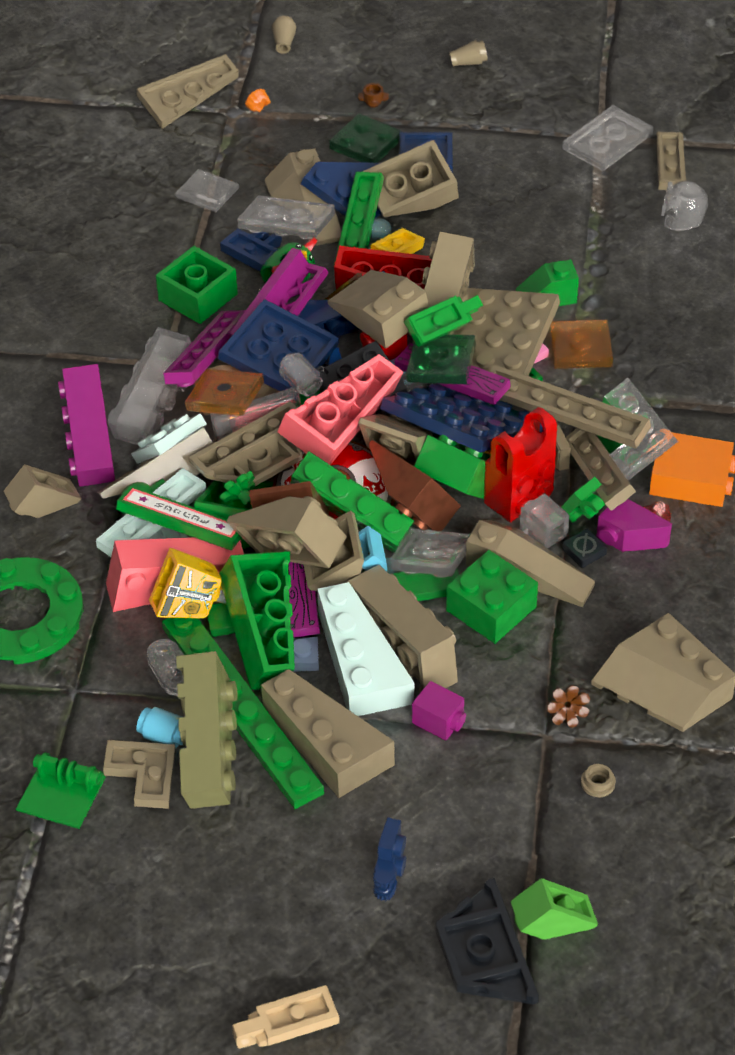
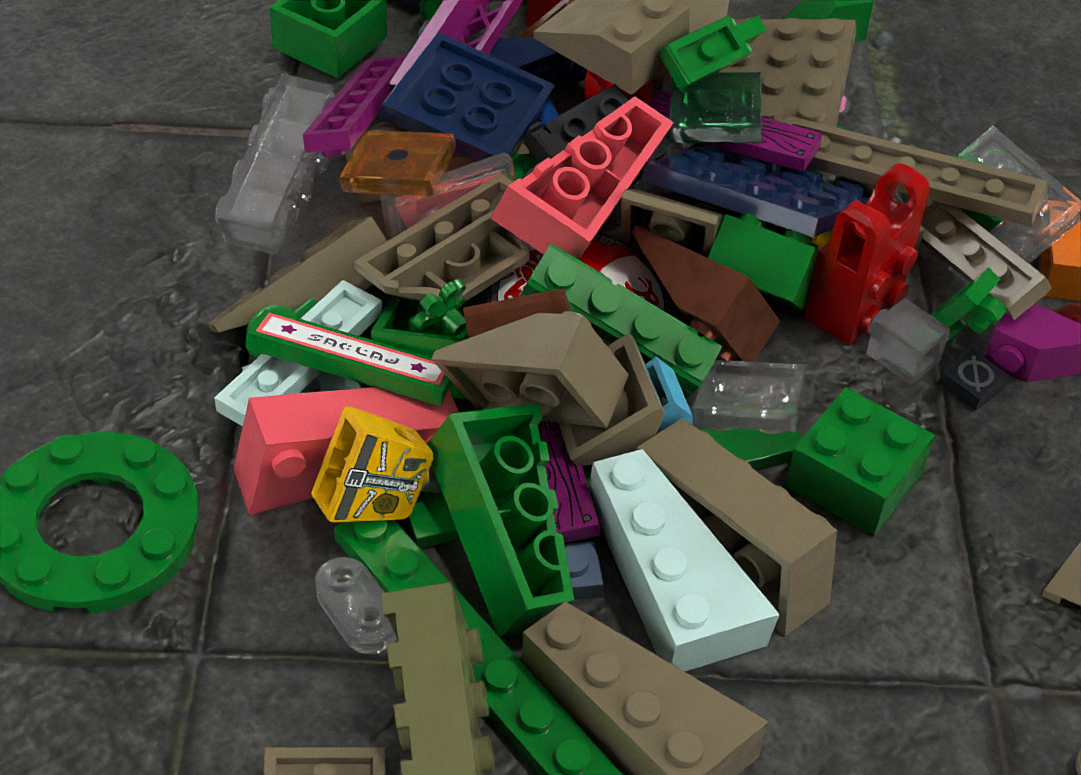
camera: 10 degrees left, 0 degrees up
dark tan slope [4,464,82,518] -> none
magenta wedge [58,364,115,487] -> none
light aqua plate [131,414,207,464] -> none
medium azure brick [136,707,183,749] -> none
clear brick [279,353,323,396] -> none
magenta brick [412,681,466,741] -> none
dark tan wedge [466,520,595,607] -> none
reddish brown plant [547,685,590,728] -> none
clear orange tile [550,320,613,369] -> none

